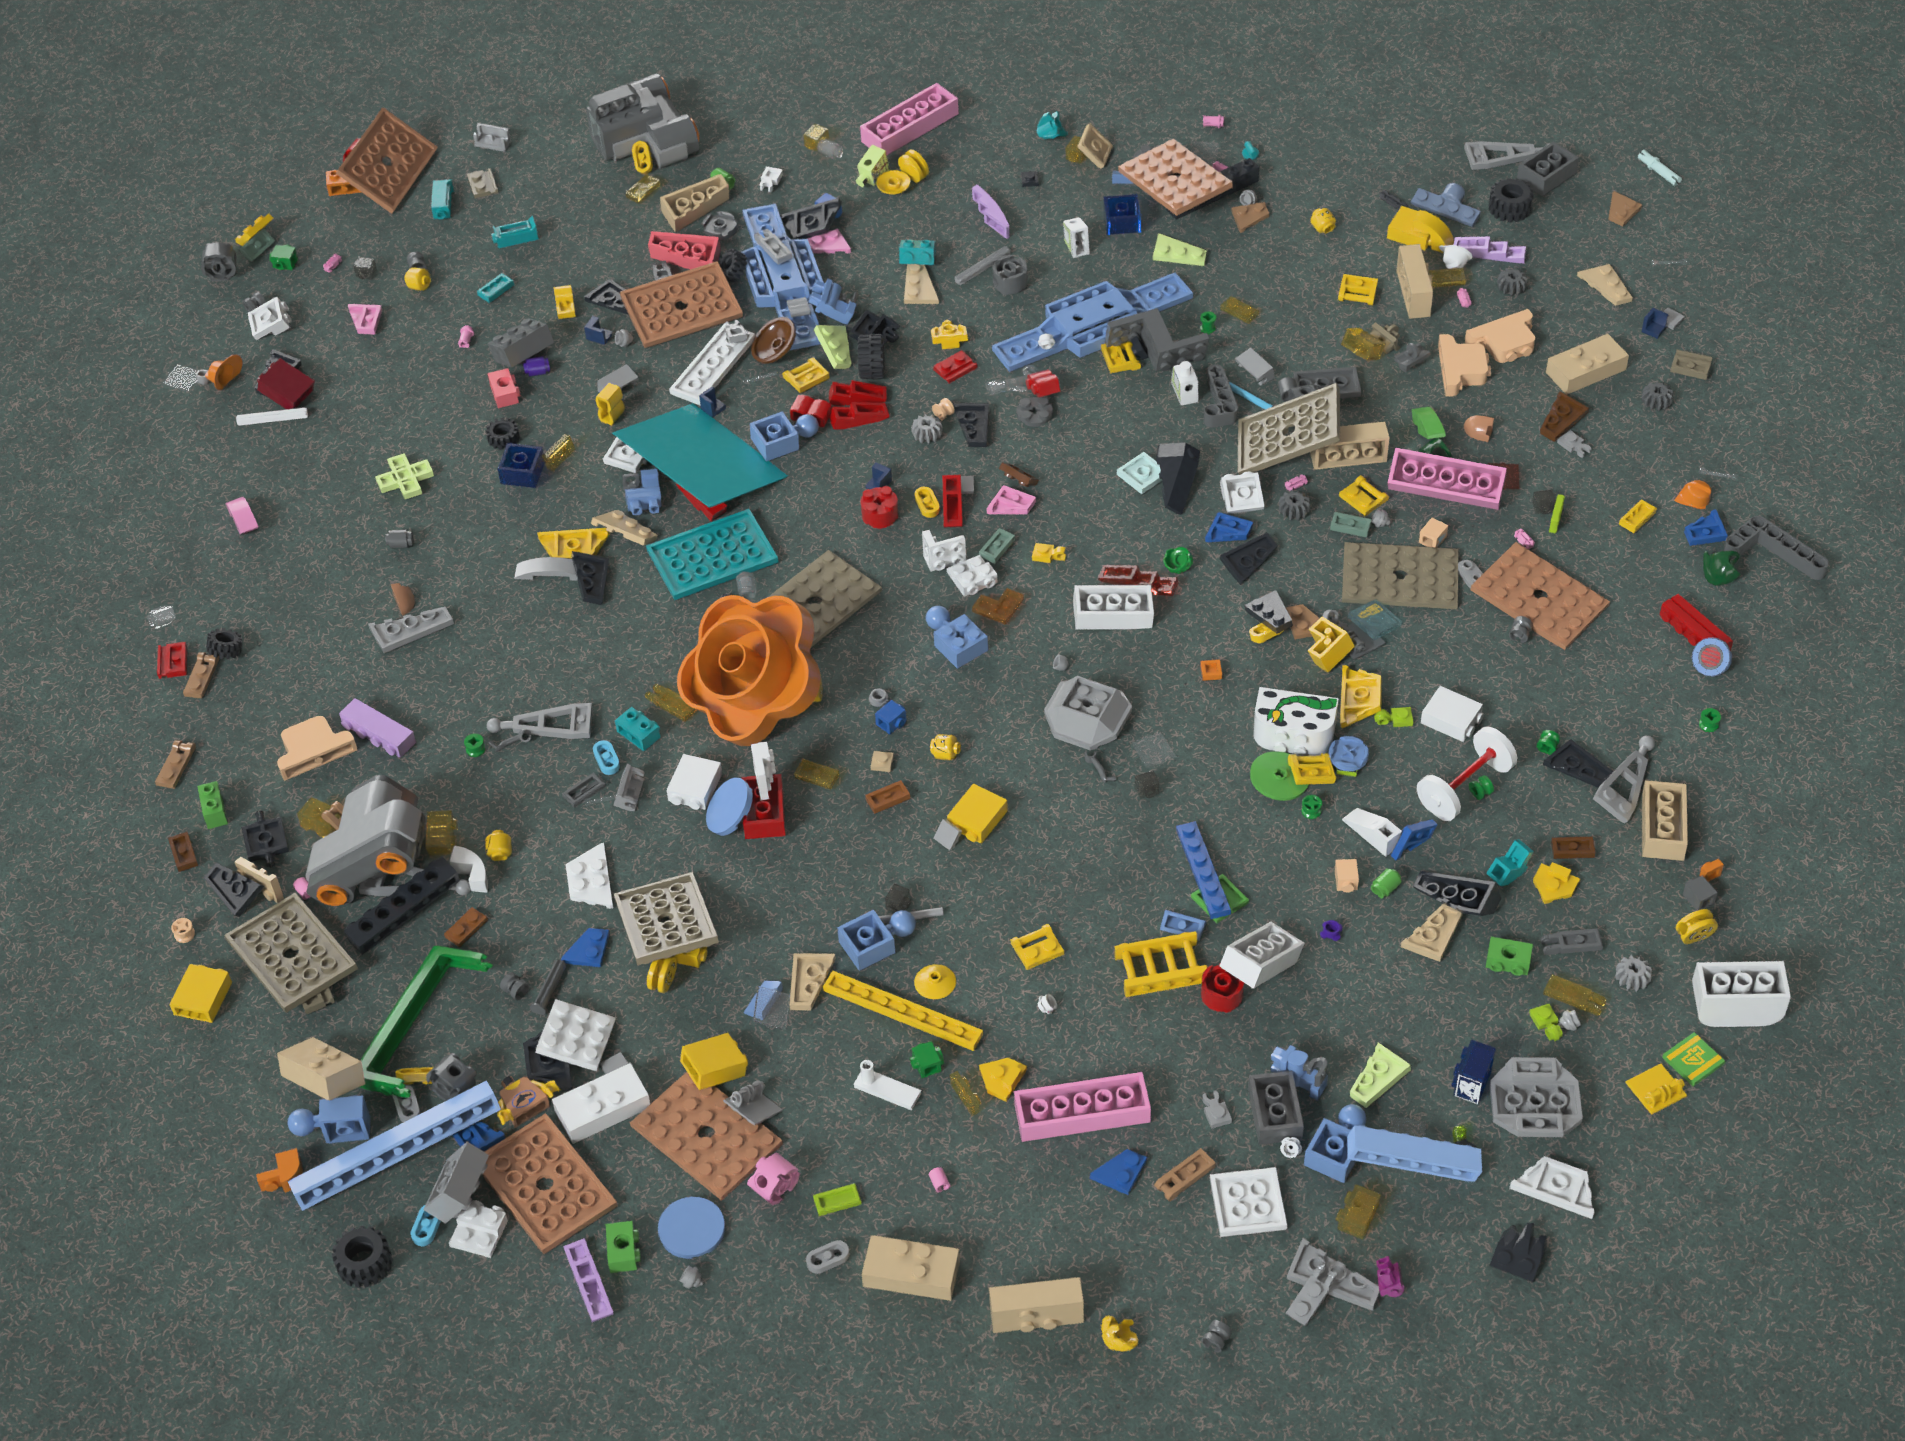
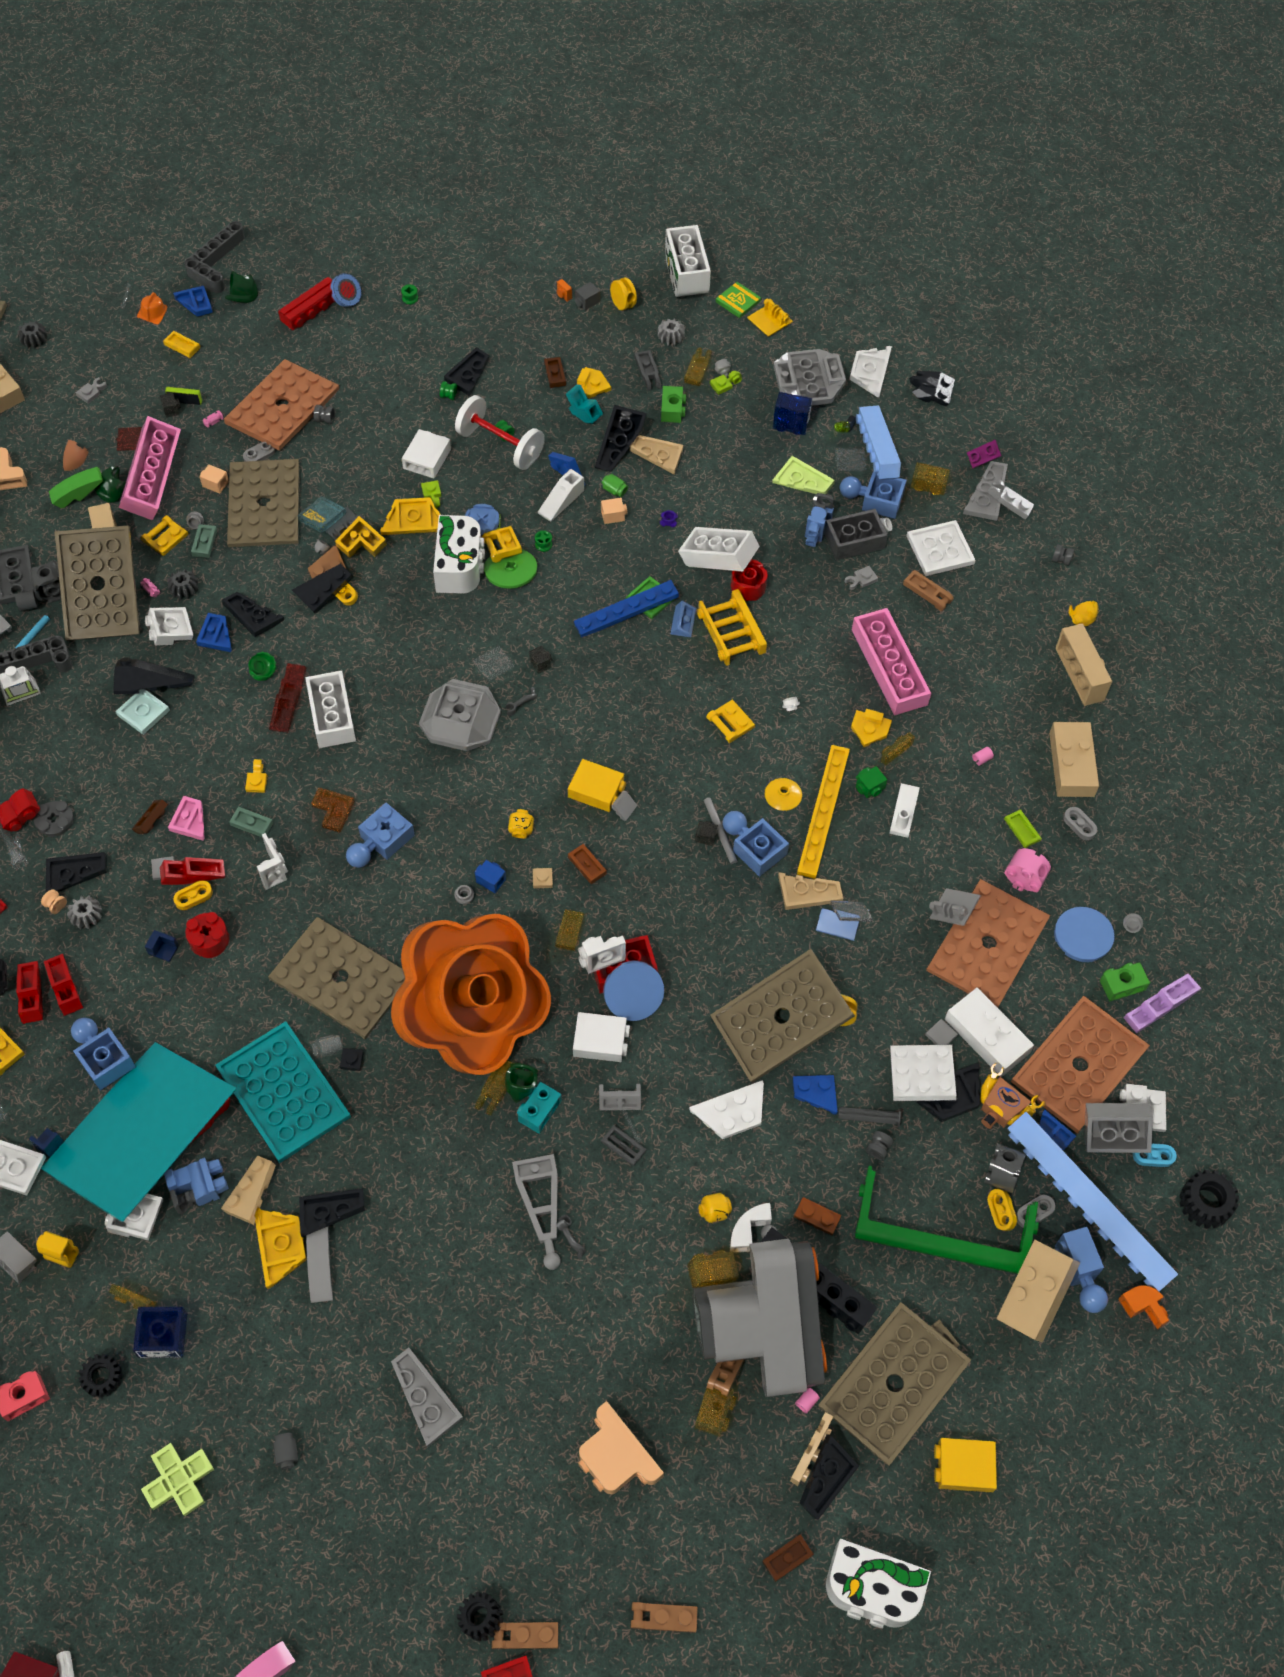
camera: 105 degrees left, 10 degrees up
light nougat wheel [171,918,195,943] -> none
bright green brick [197,781,228,829] -> none
black plate [241,810,289,868] -> none
lavender brick [339,698,416,758] -> none
nougat brick [391,583,415,616] -> none
green wheel [464,734,486,757] -> none
medium azure plate [593,741,620,775] -> none
yellow brick [680,1033,748,1090] -> none
red brick [790,395,832,428] -> none
white plate [947,555,998,597] -> none
light grey hinge [1053,654,1069,671] -> none
blue wing [1090,1149,1147,1195] -> none
orange plate [1200,660,1222,681] -> none
reddish brown wing [1540,391,1589,442] -> none
light grey plate [1593,735,1655,823] -> none
tan brick [1642,780,1688,861] -> none
none -> dark green piece [505,1063,538,1103]
none -> white brick [826,1539,931,1628]

